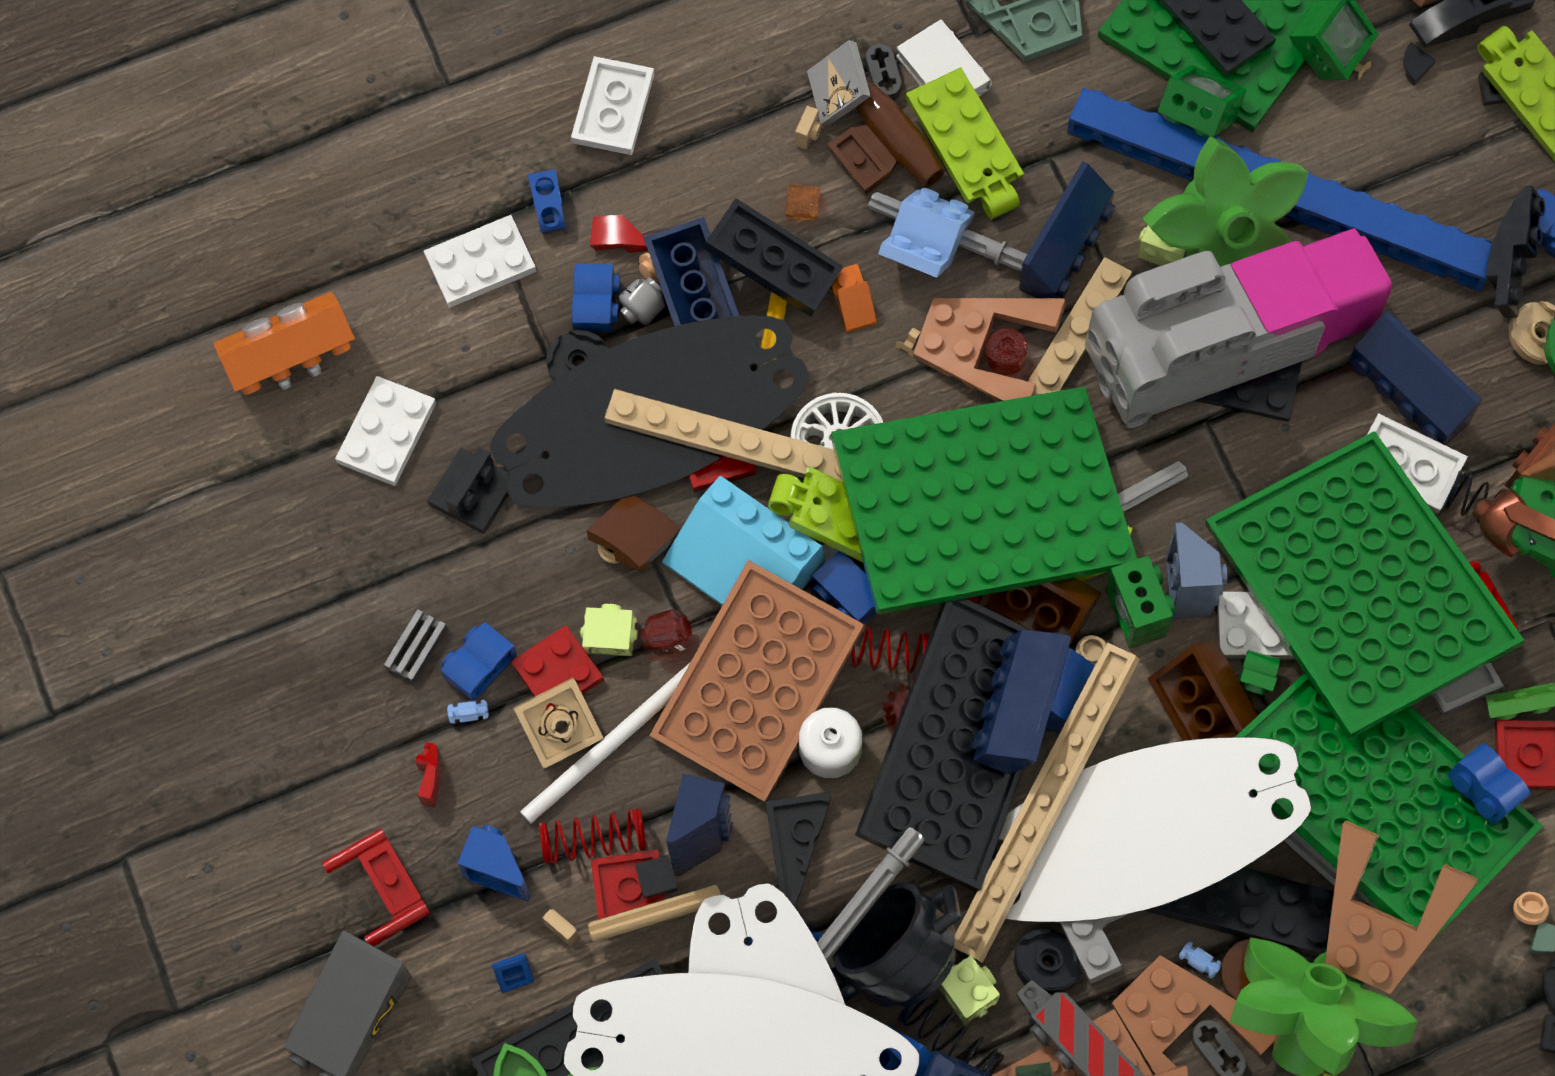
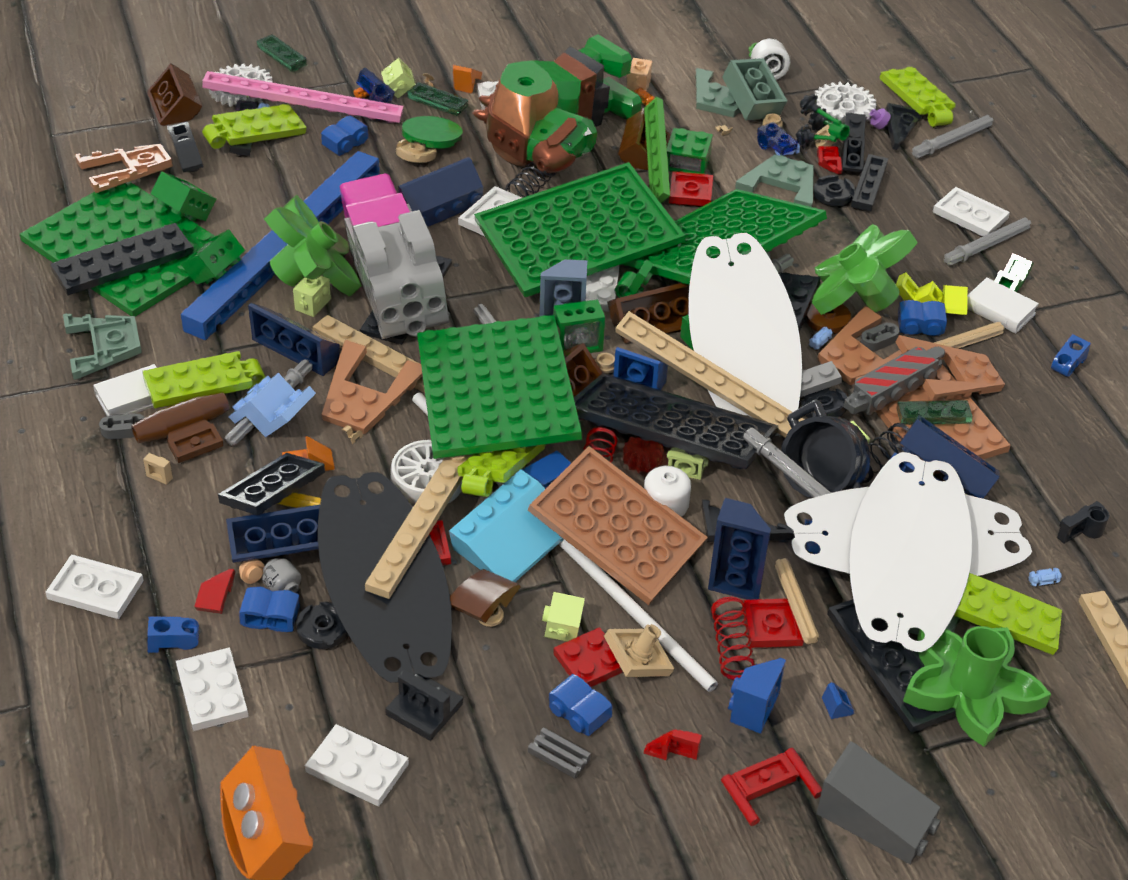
camera: 90 degrees left, 25 degrees down
light blue piece [447,699,489,724] -> none
tan tile [542,909,579,947] -> none
black tile [635,855,678,900] -> none
clear red head [641,609,692,656] -> none
clear orange tile [786,184,820,220] -> none
light grey tile [807,40,871,127] -> none
dark blue slope [973,630,1071,775] -> none
clear red head [985,328,1028,376] -> none
nougat wing [1325,821,1479,994] -> none
black tile [1403,42,1435,86] -> none
blue brick [1447,743,1531,825] -> none
black slope [1485,186,1545,318] -> none
light nougat plate [1513,892,1549,925] -> none

